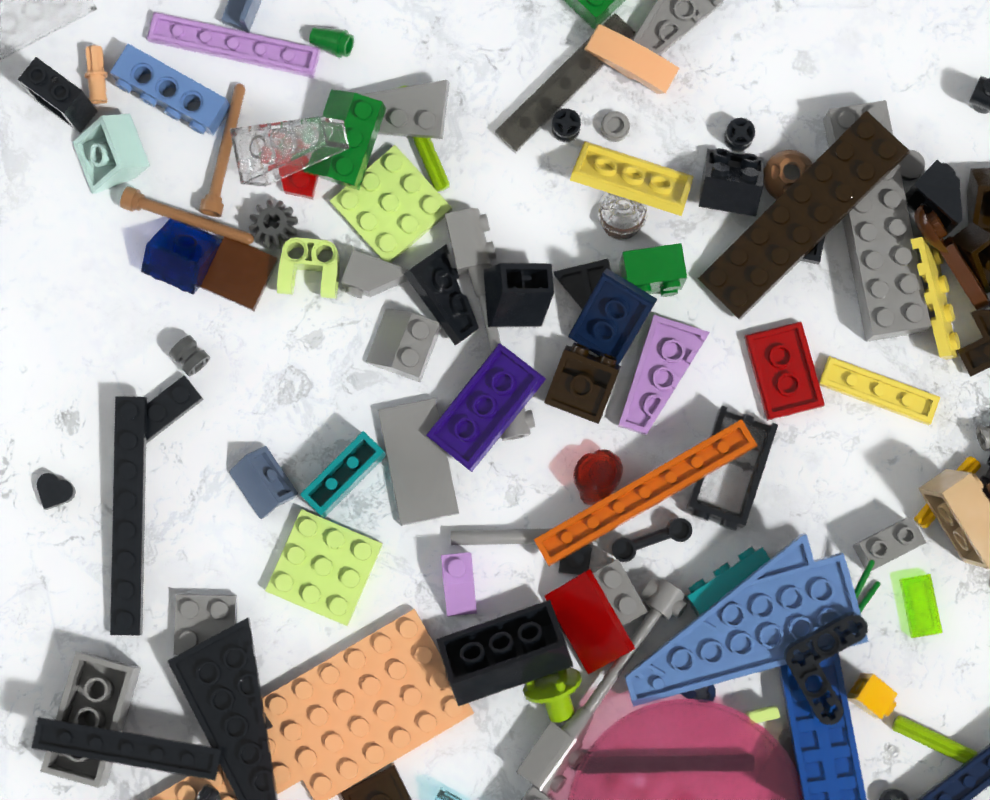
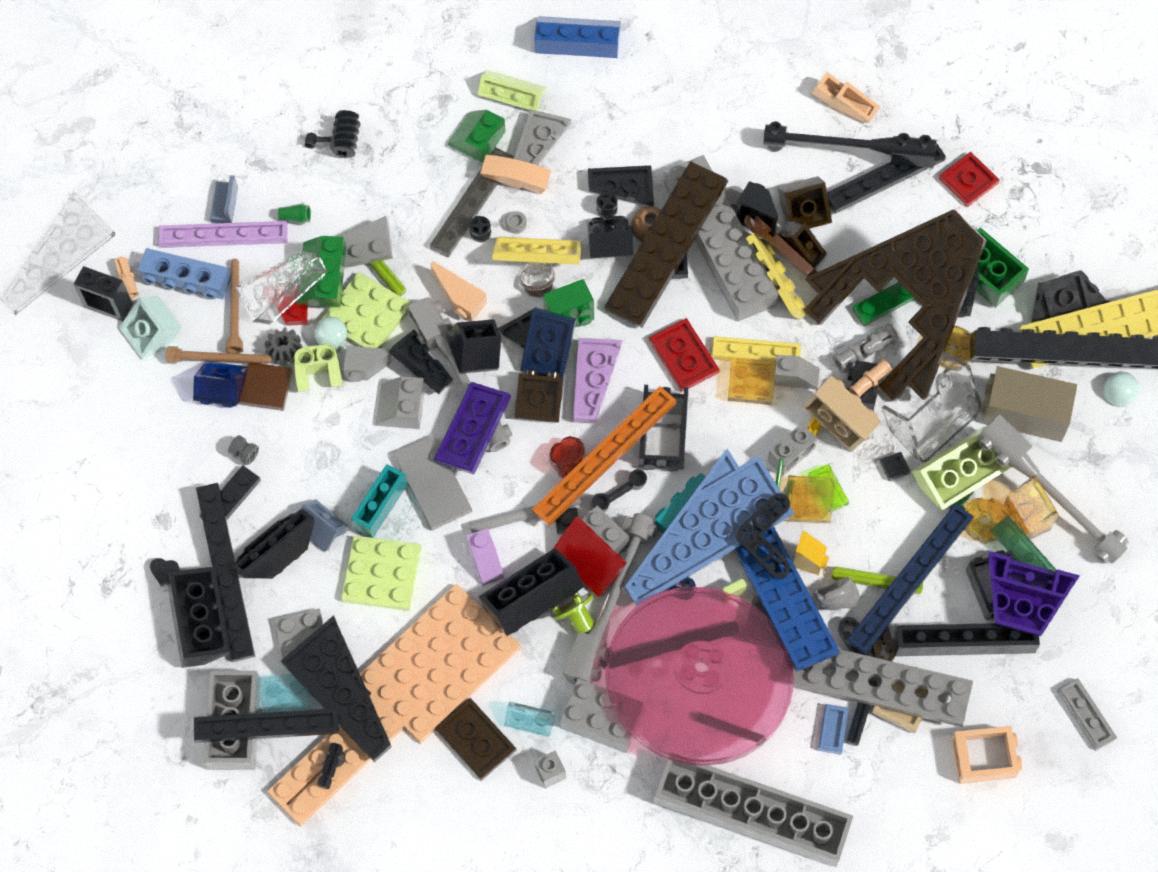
camera: 15 degrees left, 15 degrees down
none -> black slope [167,566,230,668]
none -> black wedge [232,508,315,579]
none -> clear light blue plate [260,674,311,713]
none -> light aqua hair [314,316,348,351]
none -> light nougat slope [430,261,487,321]
none -> black wing [588,165,654,207]
none -> clear yellow plate [727,357,776,405]
none -> light grey slope [774,354,820,390]
none -> clear yellow plate [785,475,835,523]
none -> light grey hair [814,577,860,611]

